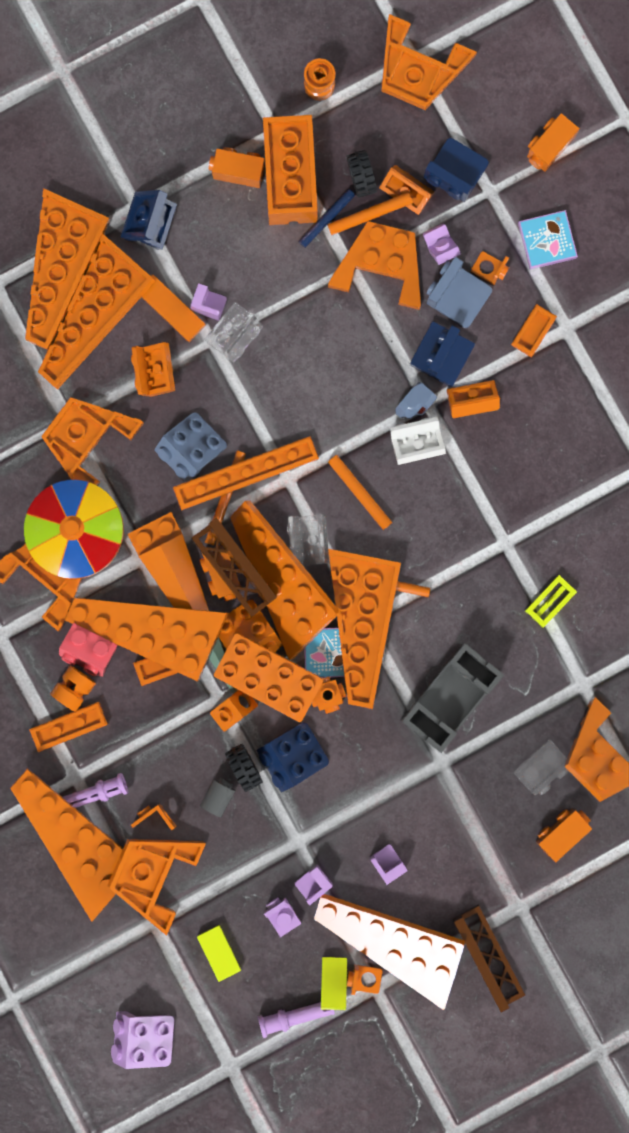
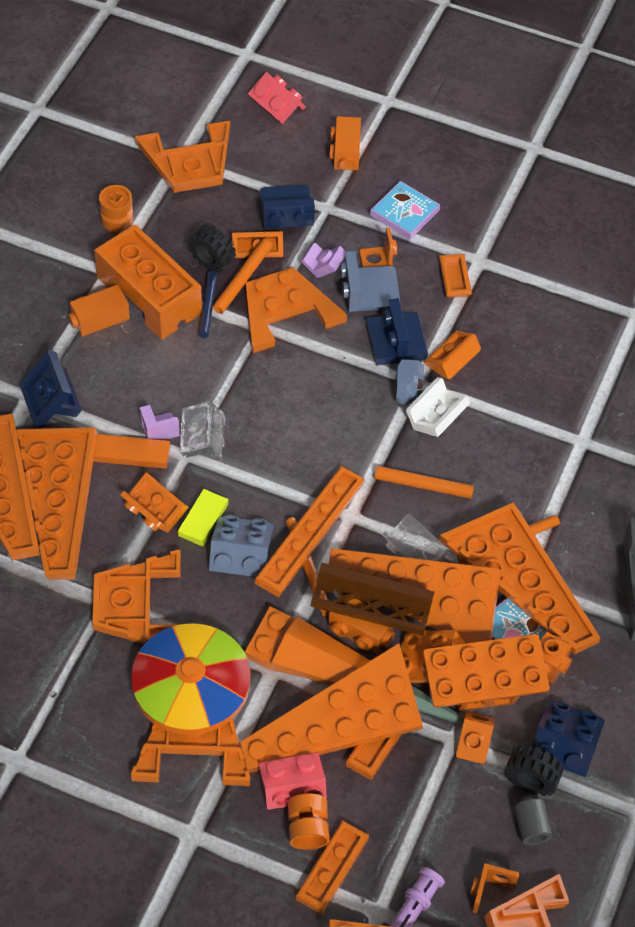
camera: 40 degrees left, 30 degrees down
none -> neon yellow tile [178,489,229,547]
none -> coral bracket [248,72,306,124]

